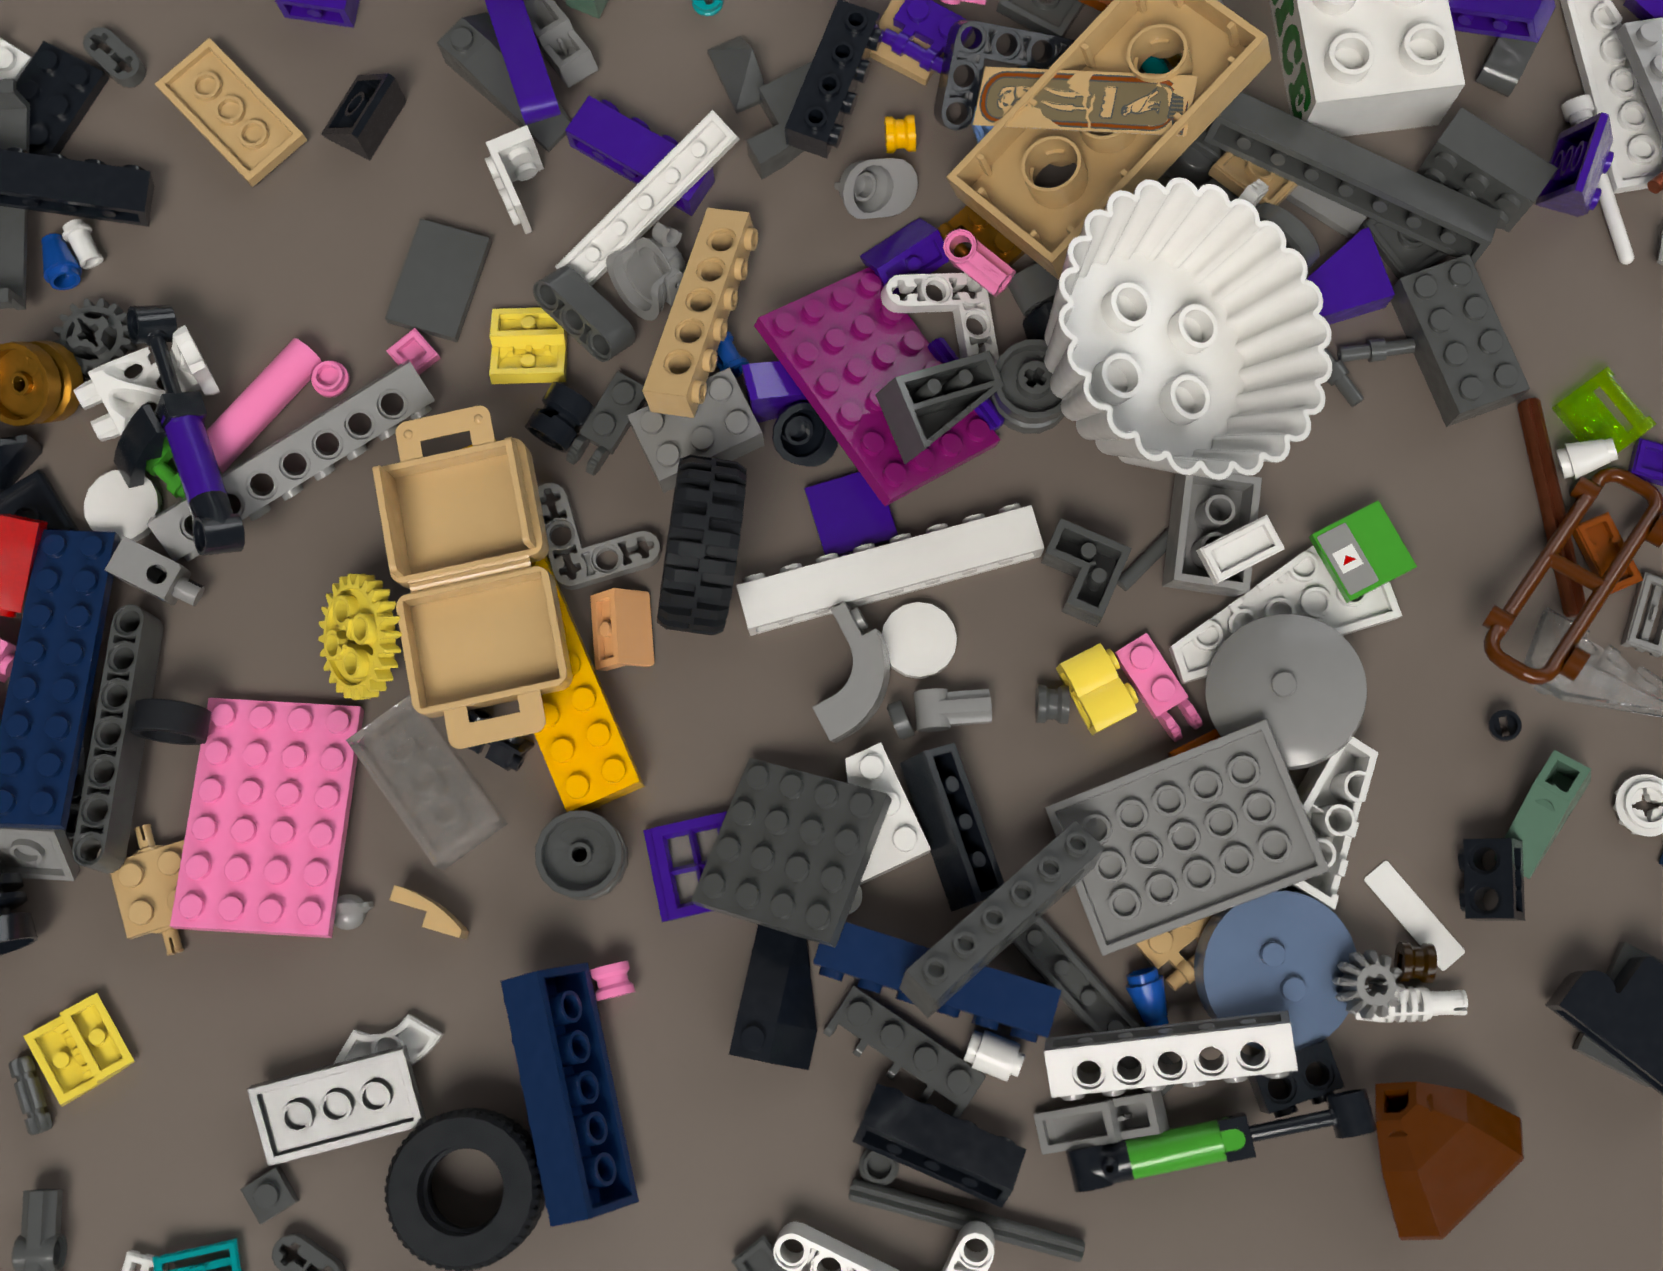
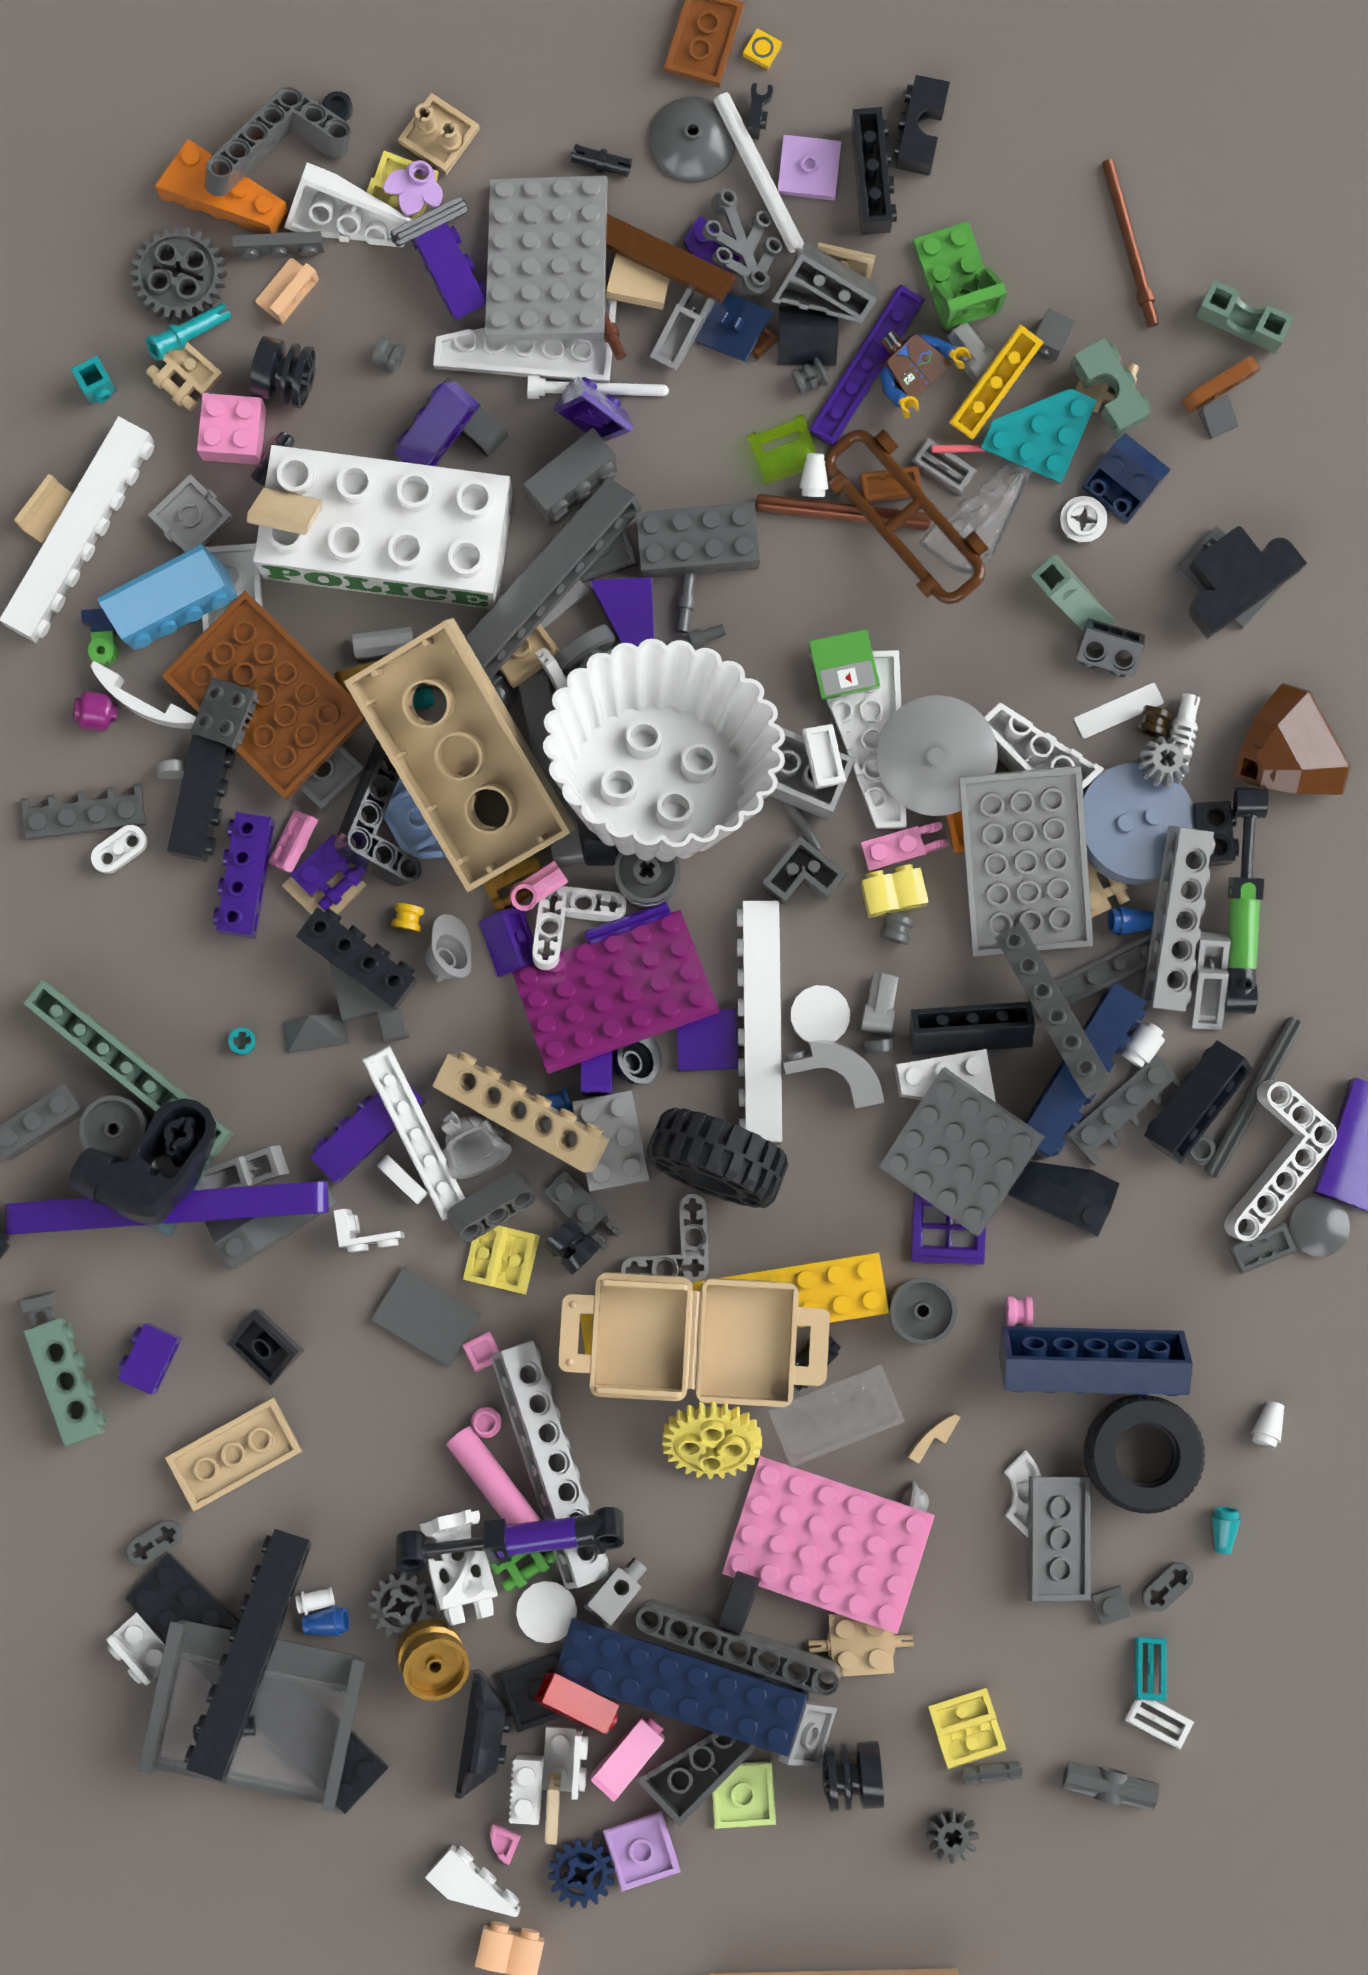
camera: 80 degrees left, 5 degrees up
black slope [114,404,165,488] -> none
light nougat panel [590,588,654,671] -> none
dark grey wedge [875,351,1004,464] -> none
sticker [973,67,1198,136] -> none
black hinge [1488,710,1522,742] -> none
none -> white beam [377,1154,428,1204]

